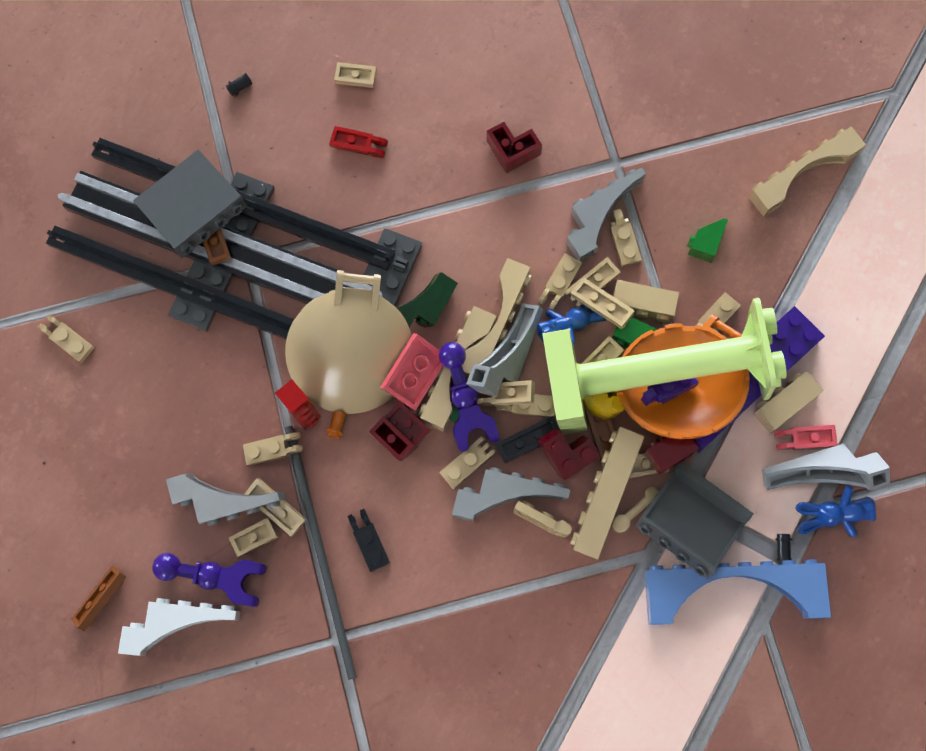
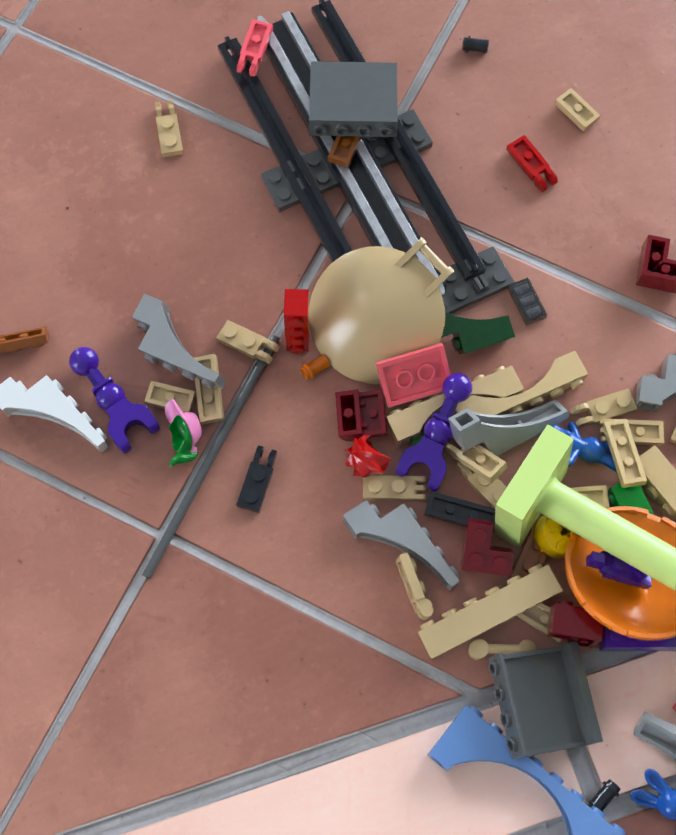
camera: 35 degrees right, 5 degrees down
none -> hair [165,399,202,467]
none -> coral hinge [237,19,273,77]
none -> red hair [344,435,393,478]
none -> tile [507,278,547,326]

